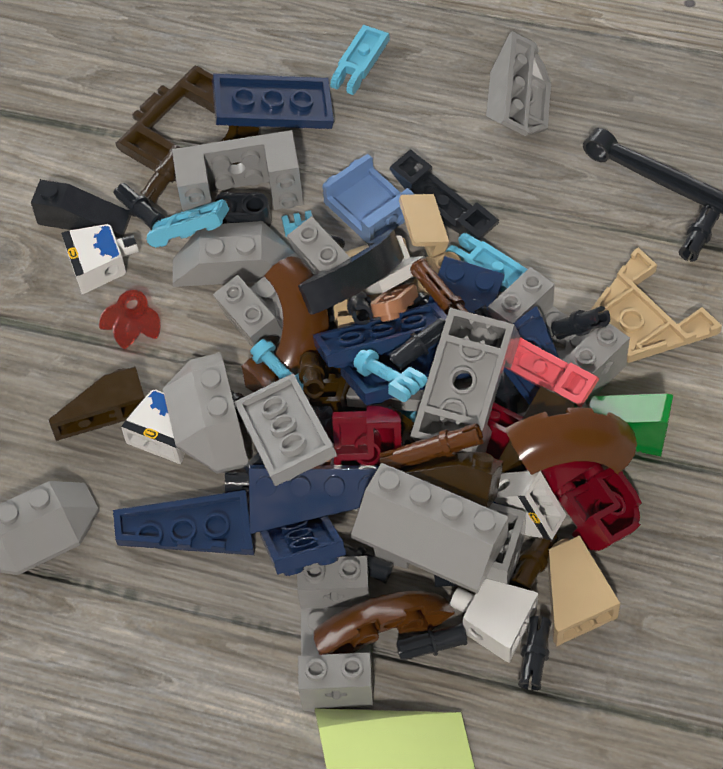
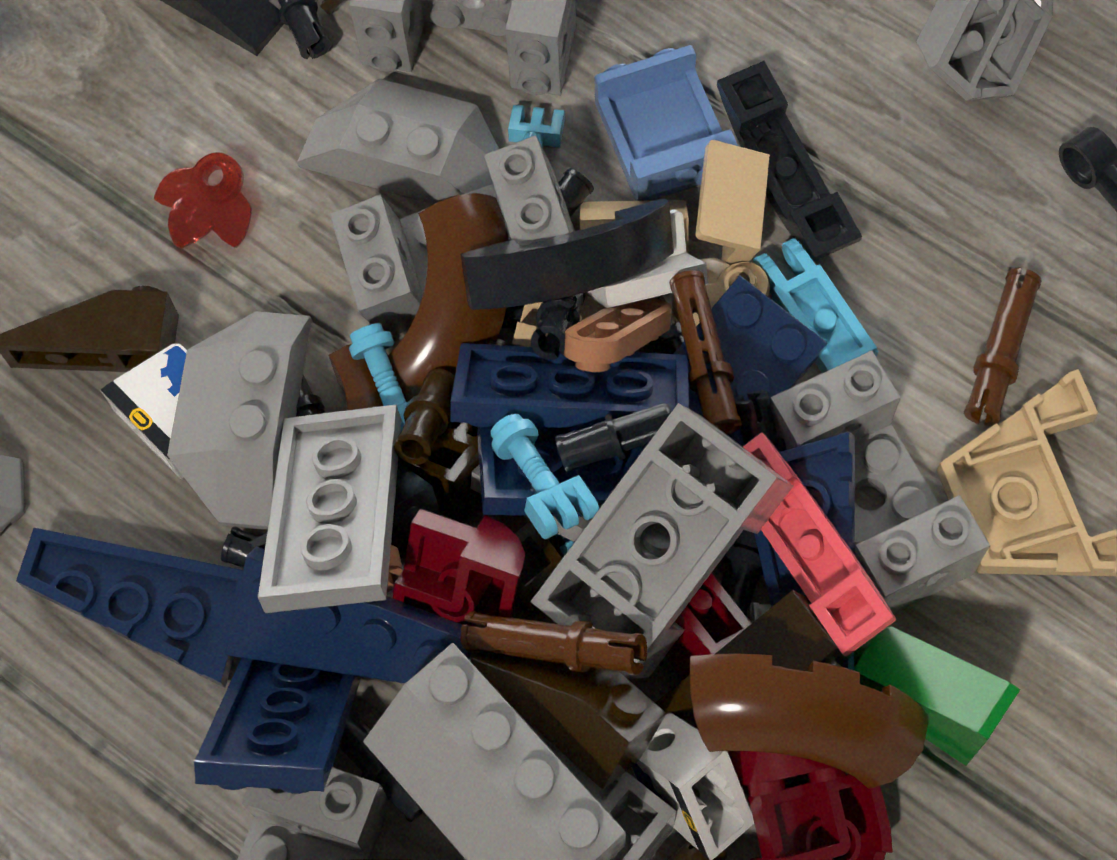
camera: 20 degrees right, 10 degrees up
white torso [61,224,139,294] -> none
medium azure hinge [146,199,229,248] -> none
black piece [215,192,272,227] -> none
black pin [551,306,610,340] -> none
none -> reddish brown pin [964,268,1042,426]

